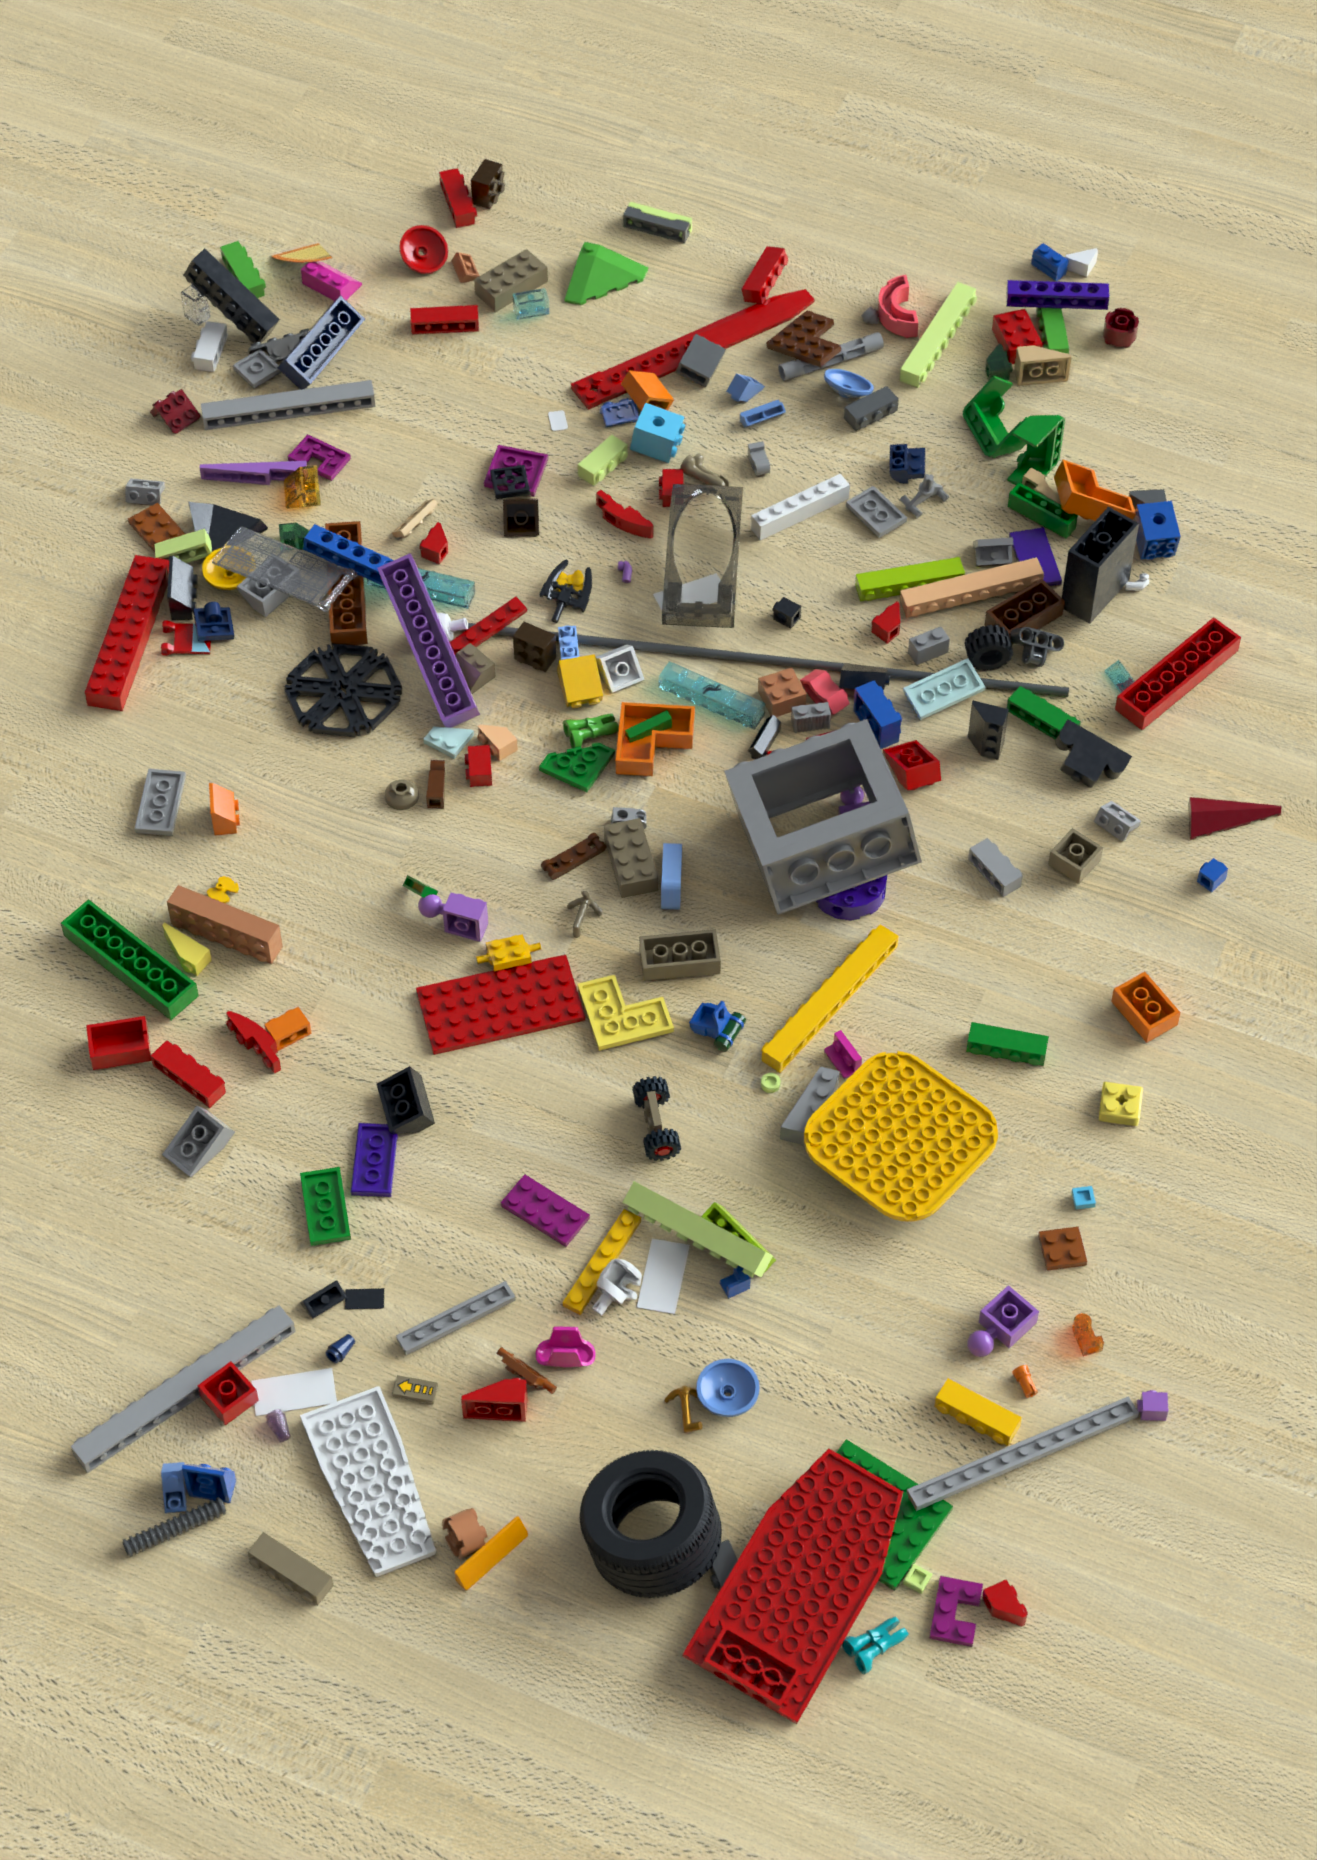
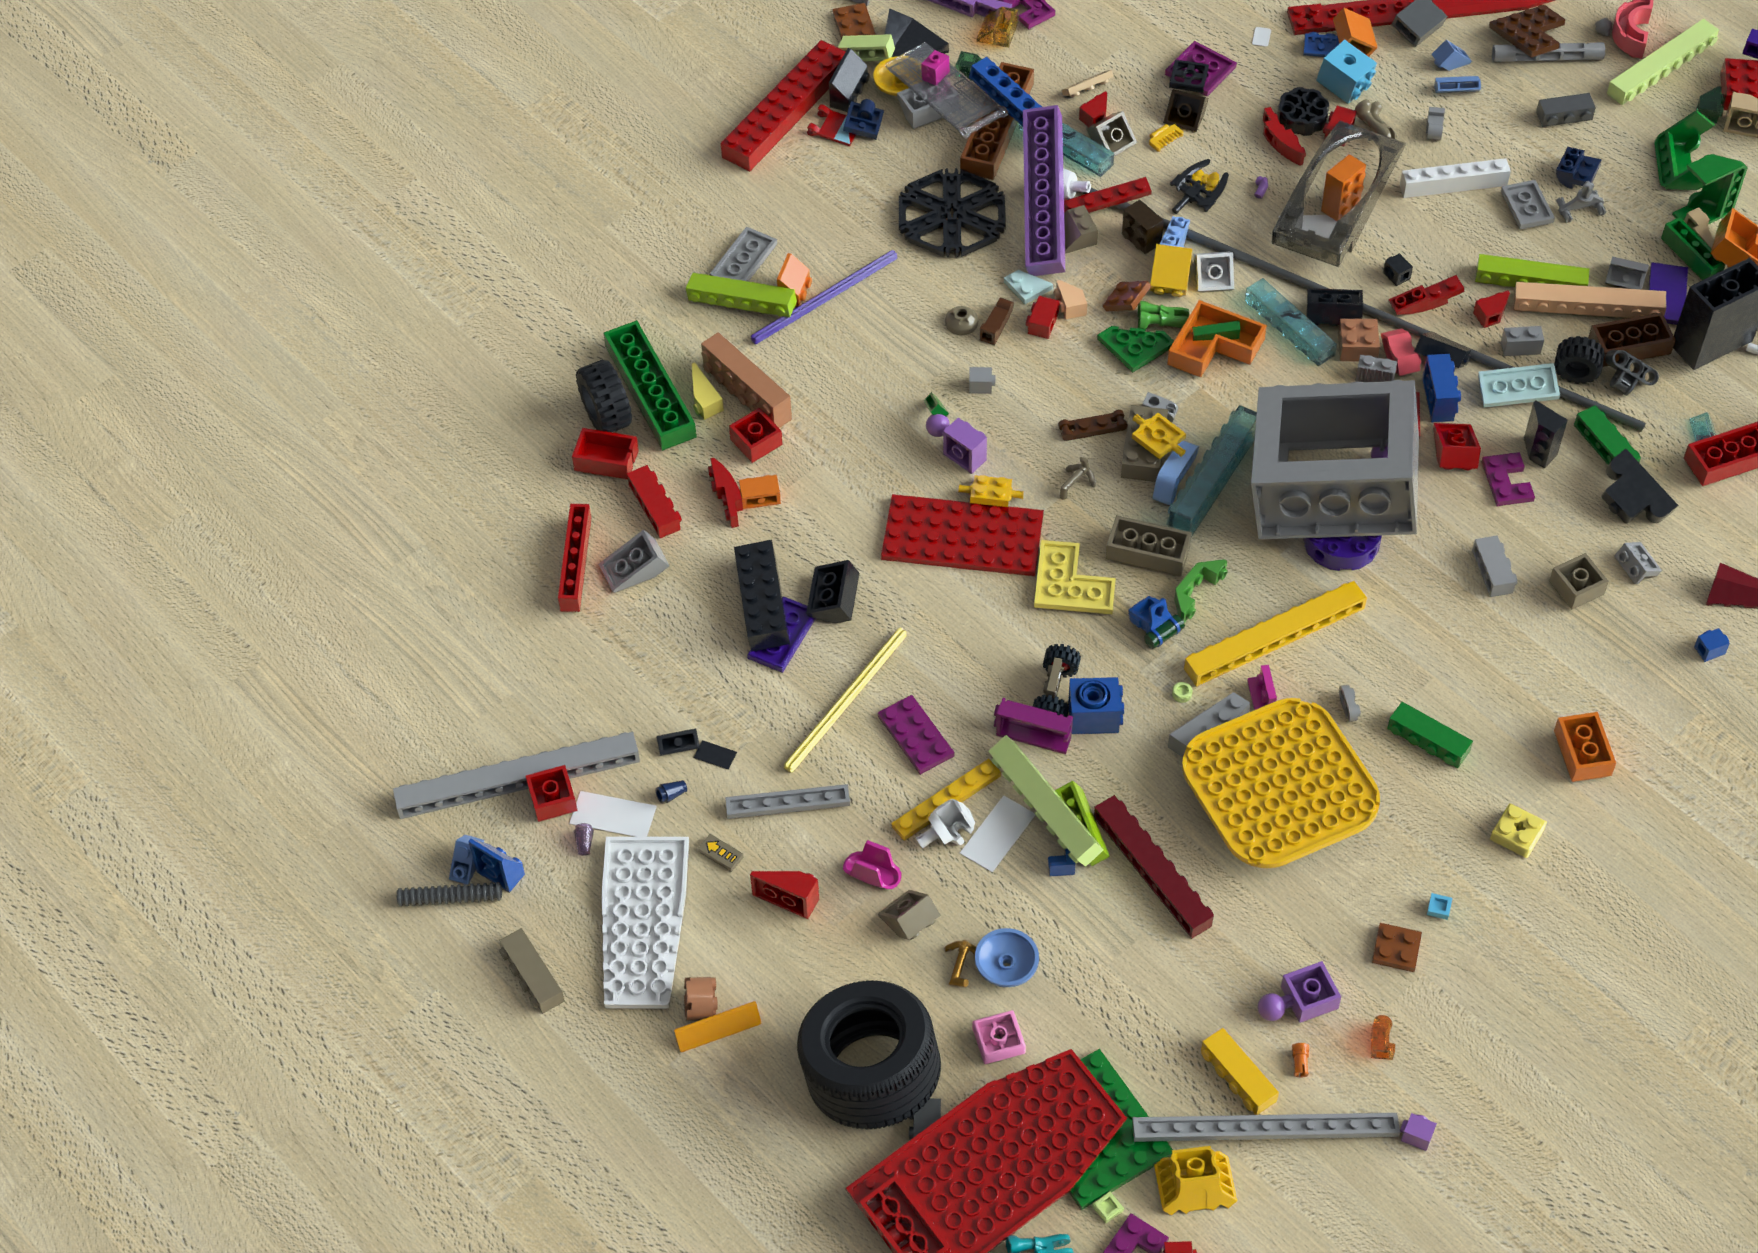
camera: 25 degrees right, 0 degrees up
yellow piece [207,876,239,904] -> none
green plate [300,1167,351,1246] -> none
dark orange plate [497,1347,557,1394] -> none
yellowish green brick [578,435,628,486] -> none
piece [748,715,781,760] -> none
medium blue dish [824,369,874,398] -> none
none -> red brick [558,504,592,612]
none -> black tyre [576,359,632,432]
none -> lime brick [685,272,797,317]
none -> red brick [729,408,783,463]
none -> black brick [734,539,790,652]
none -> axle [751,250,897,344]
none -> light yellow axle [784,628,907,773]
none -> dark tan slope [878,890,940,940]
none -> dark pink head [921,50,950,86]
none -> light grey brick [969,367,995,394]
none -> bright pink brick [972,1010,1026,1064]
none -> magenta door [994,698,1073,754]
none -> blue brick [1068,677,1124,734]
none -> dark tan slope [1086,111,1138,159]
none -> dark red brick [1093,795,1214,939]
none -> dark orange plate [1103,281,1151,311]
none -> yellow plate [1132,413,1186,459]
none -> yellow piece [1149,124,1184,152]
none -> yellow slope [1154,1146,1237,1216]
none -> clear light blue brick [1166,405,1257,538]
none -> bright green slope [1174,559,1228,623]
none -> black connector [1277,87,1329,136]
none -> black slope [1306,288,1363,326]
none -> orange brick [1321,154,1366,222]
none -> light grey plate [1339,685,1361,722]
none -> red slope [1388,275,1465,315]
none -> magenta plate [1481,452,1535,506]

